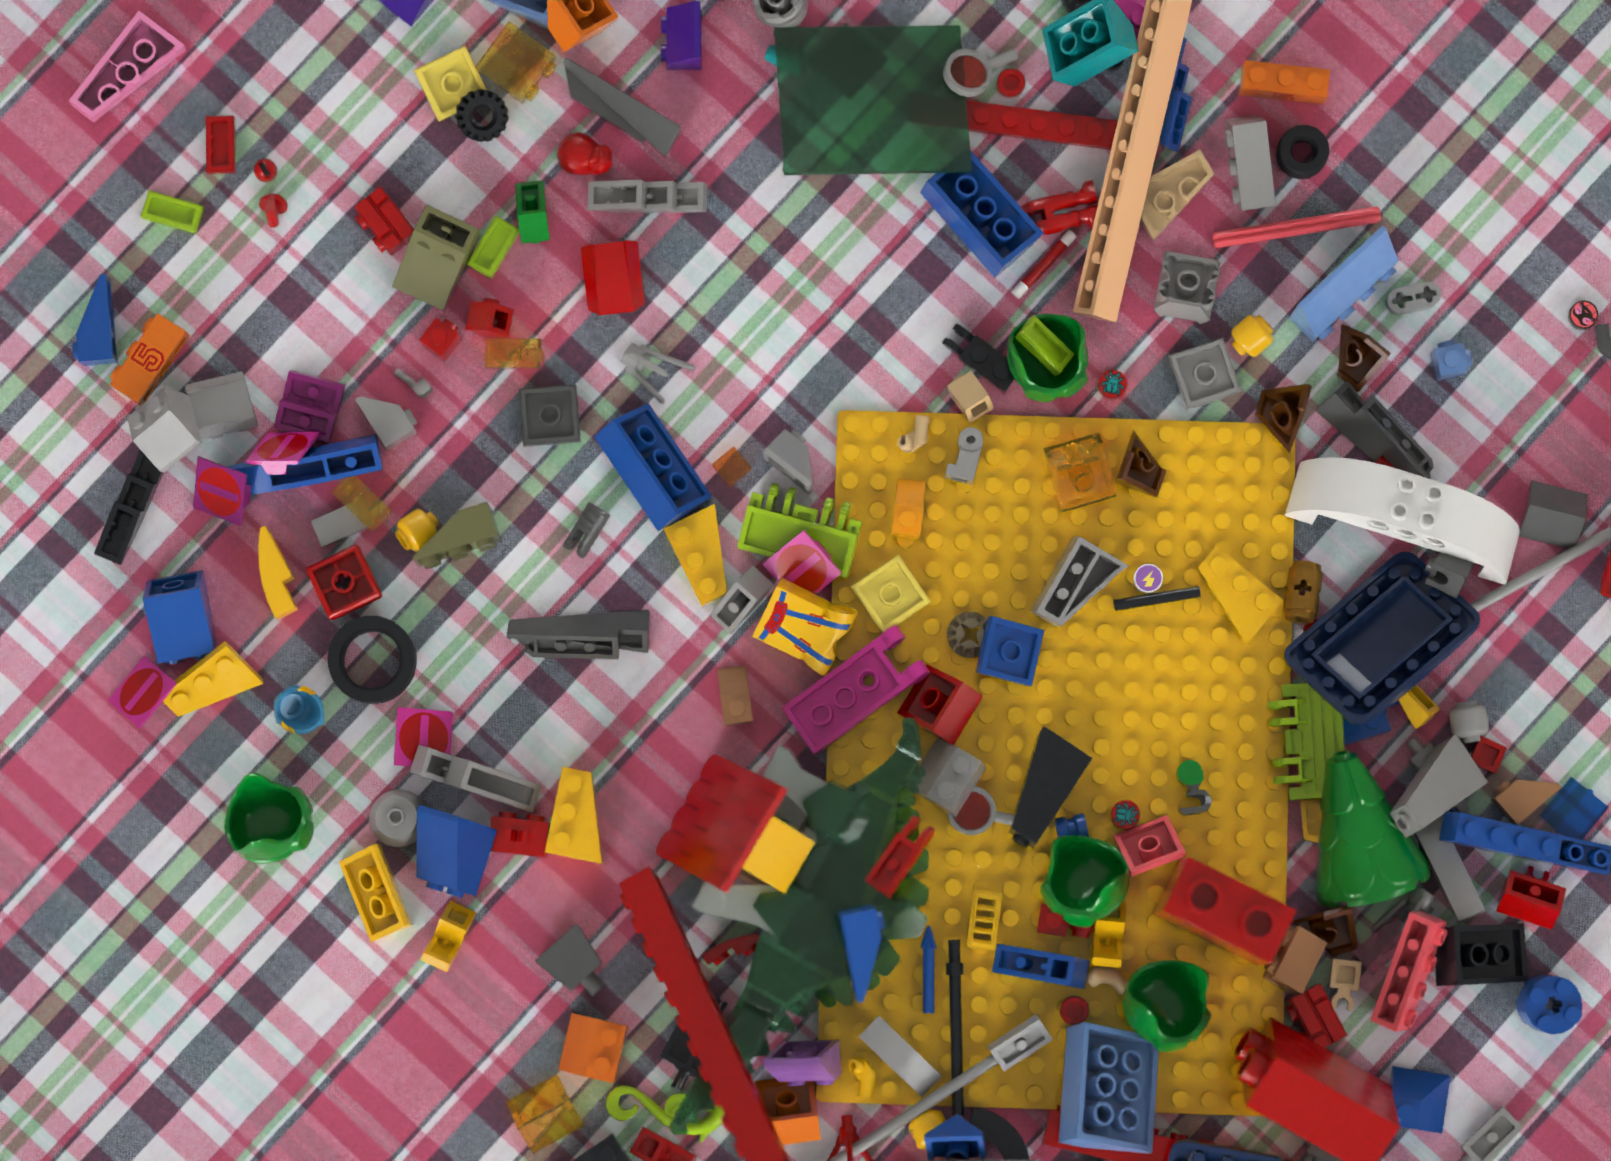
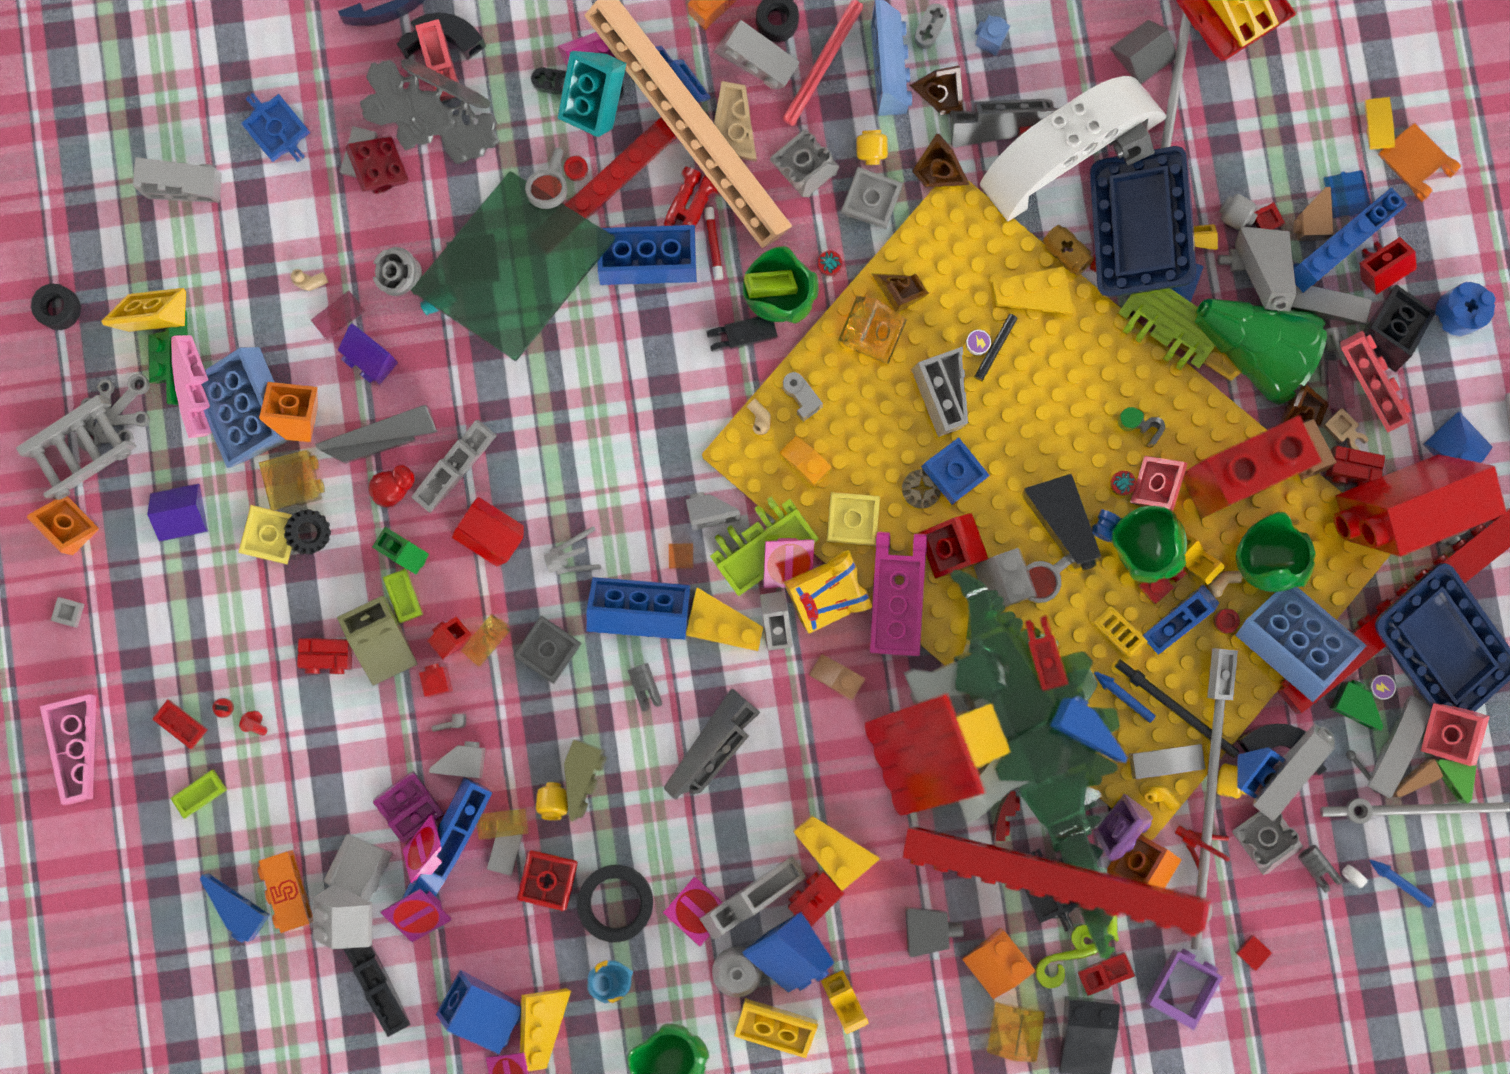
camera: 55 degrees left, 0 degrees up
yellow slope [258,526,299,620] -> none
tan brick [947,371,994,423] -> none

